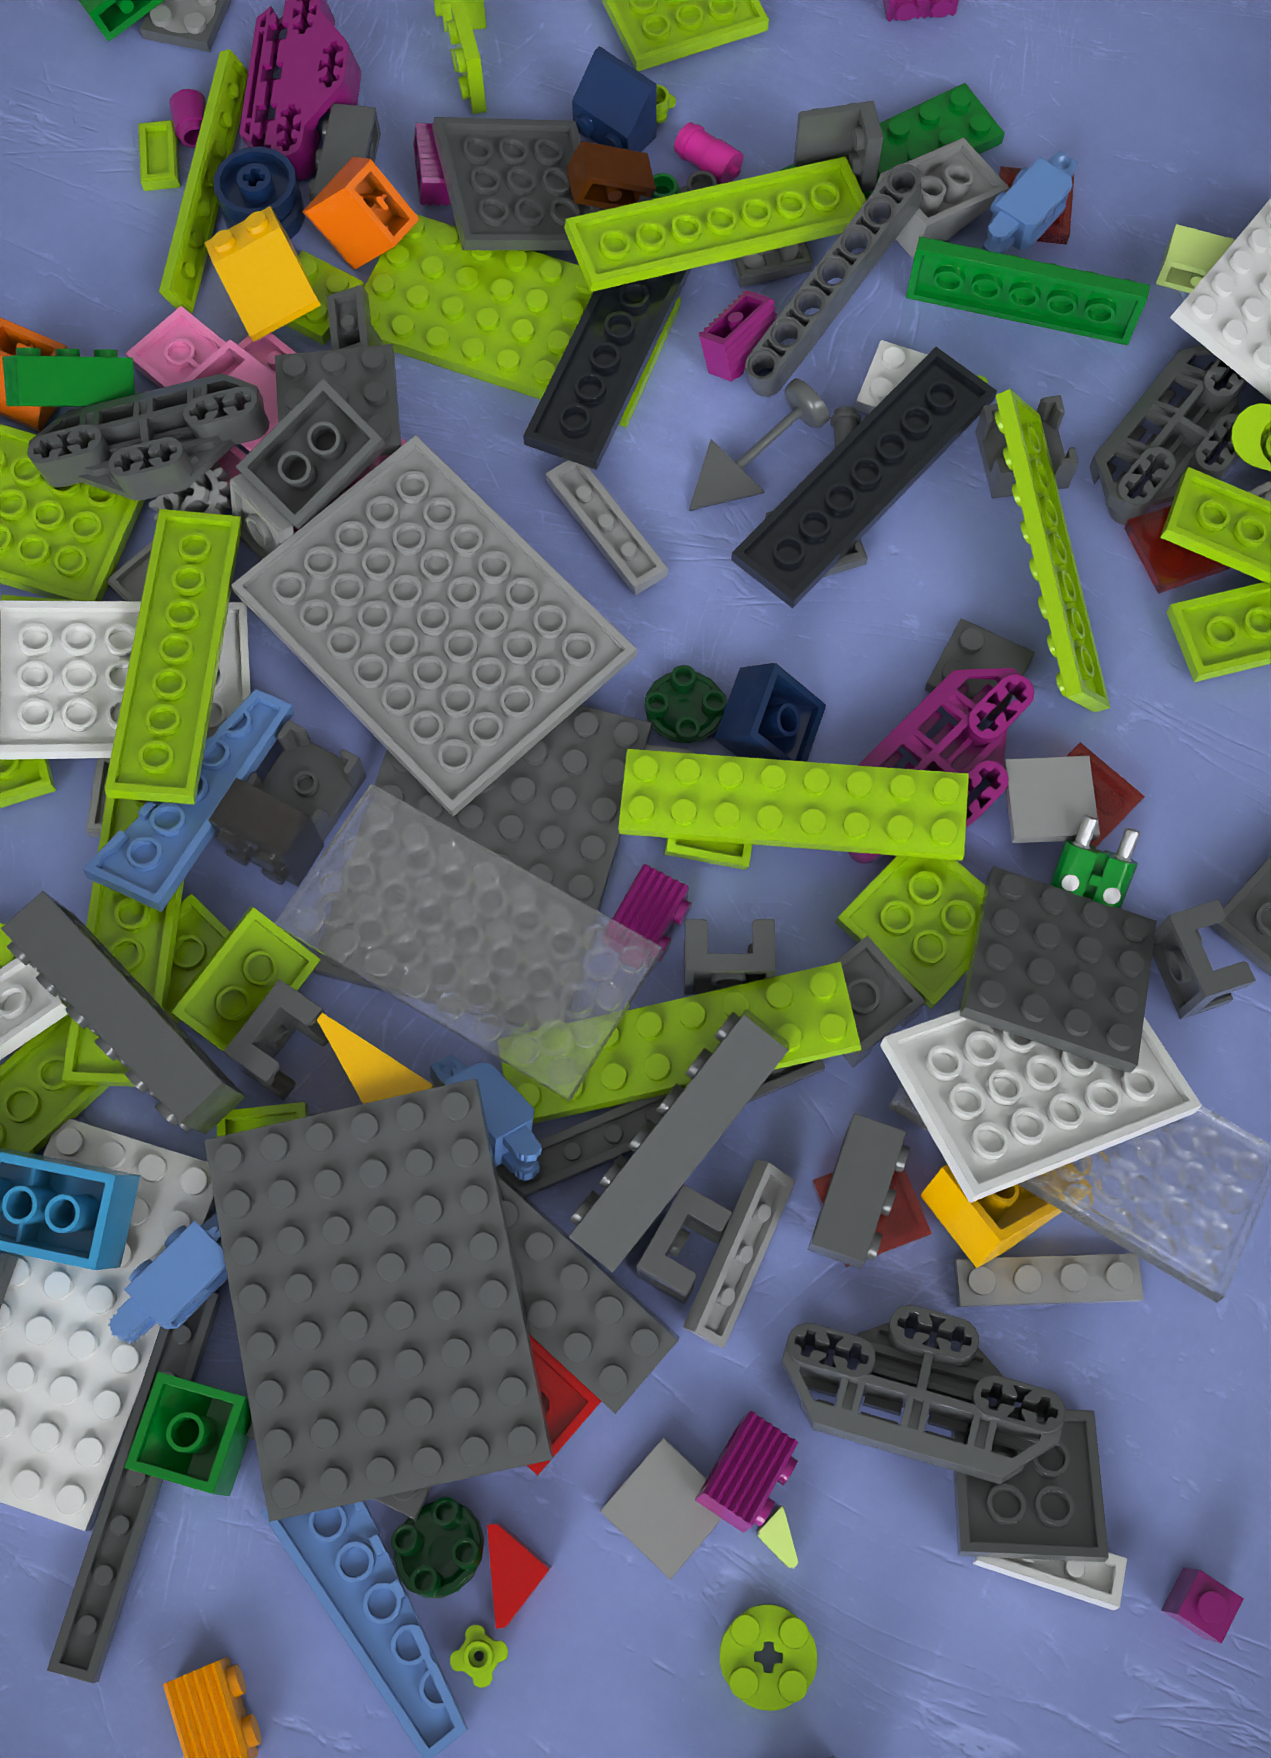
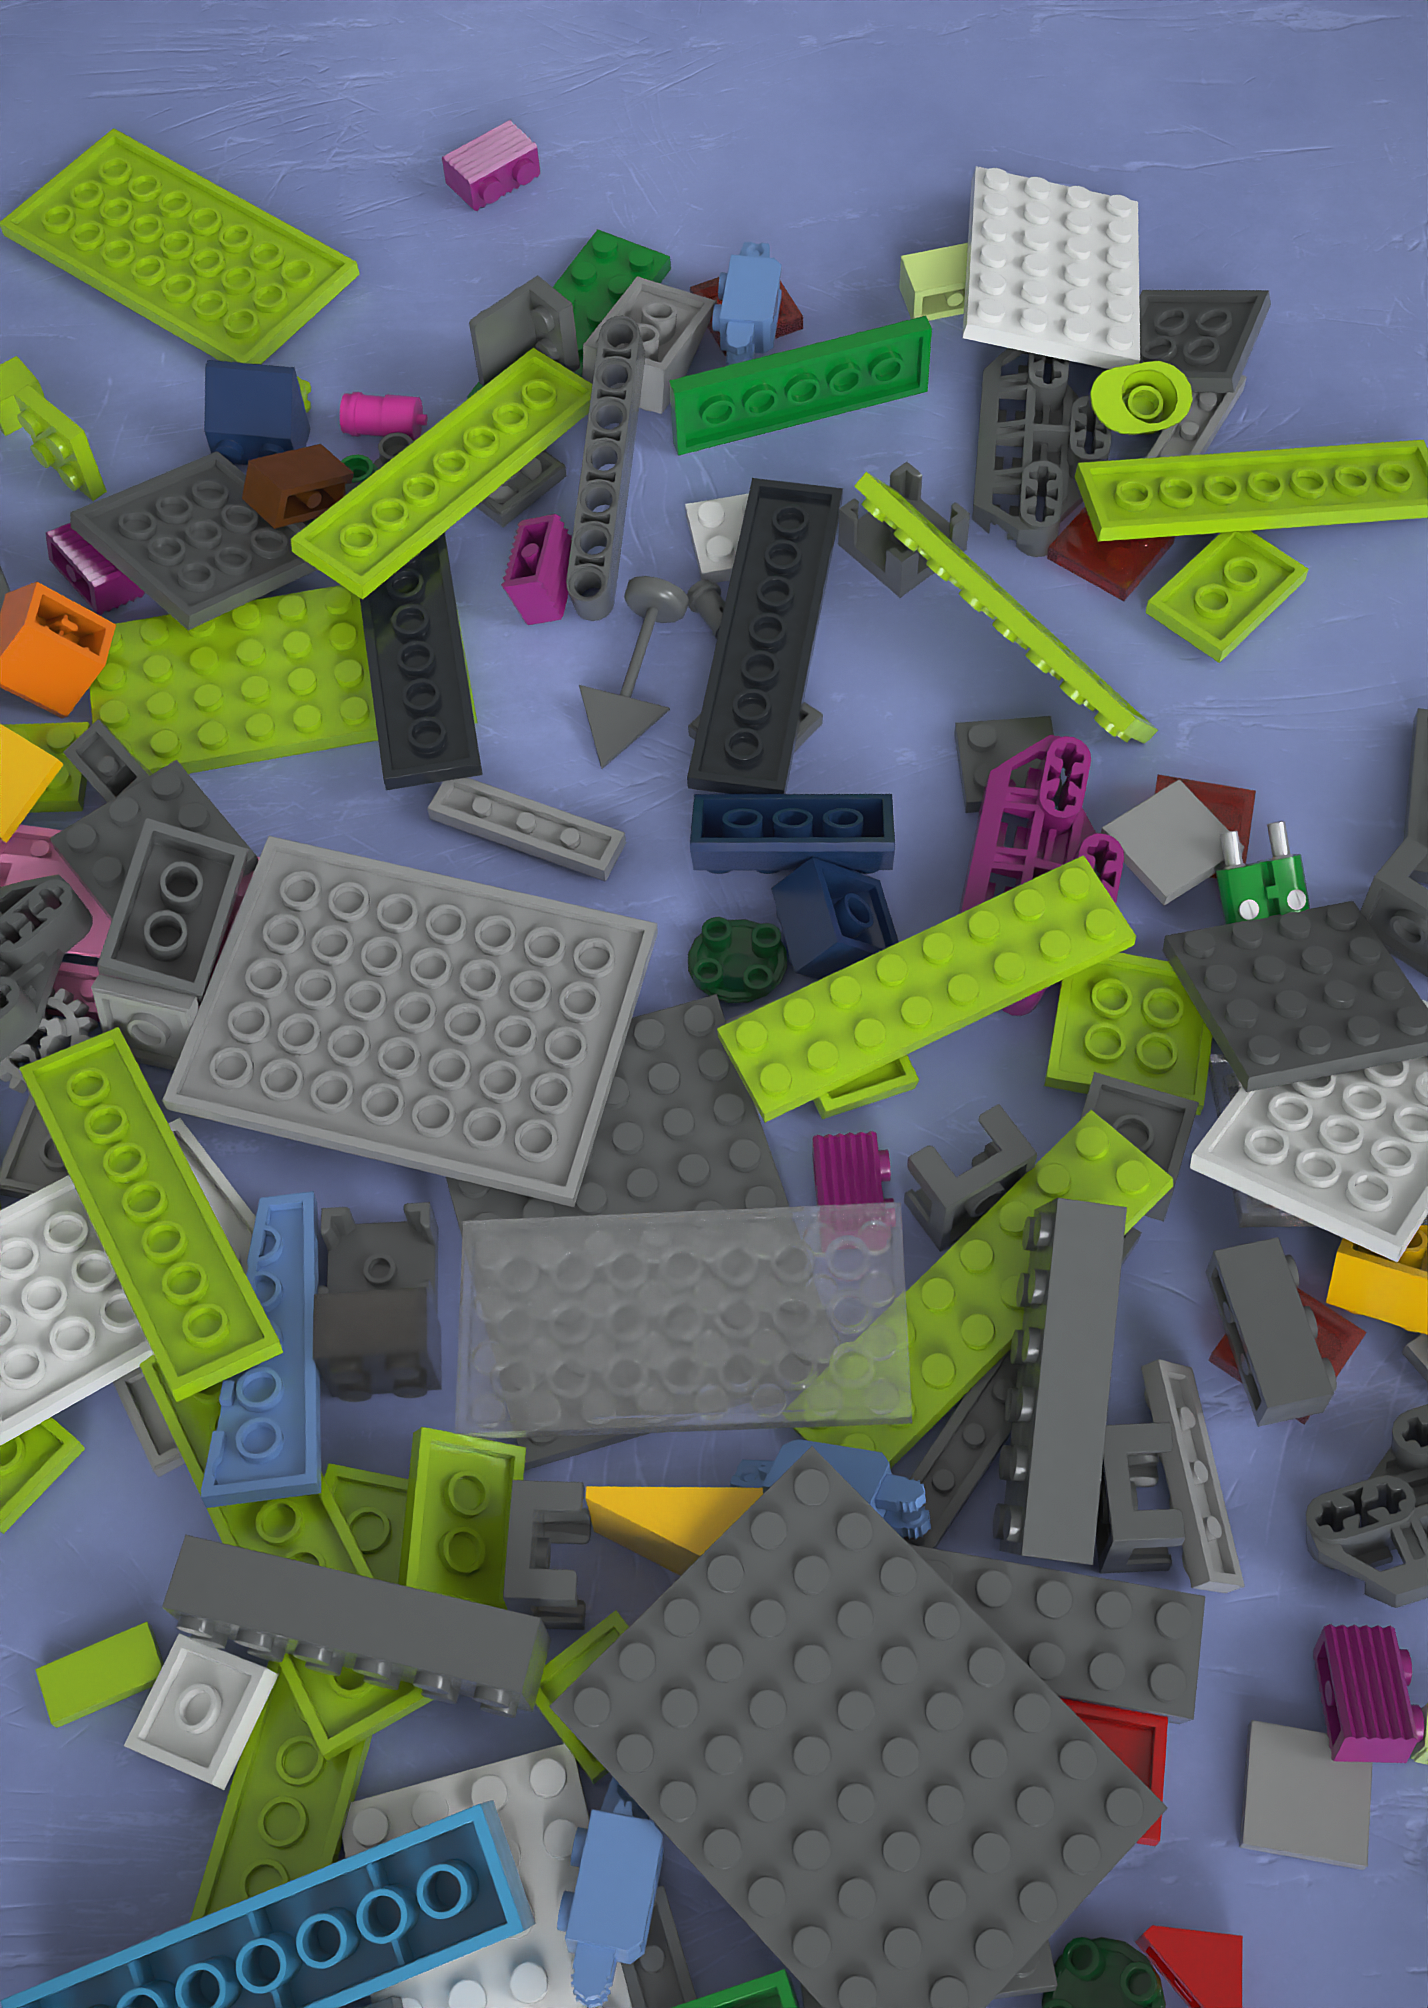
camera: 30 degrees left, 10 degrees down
none -> dark blue slope [690,794,895,874]

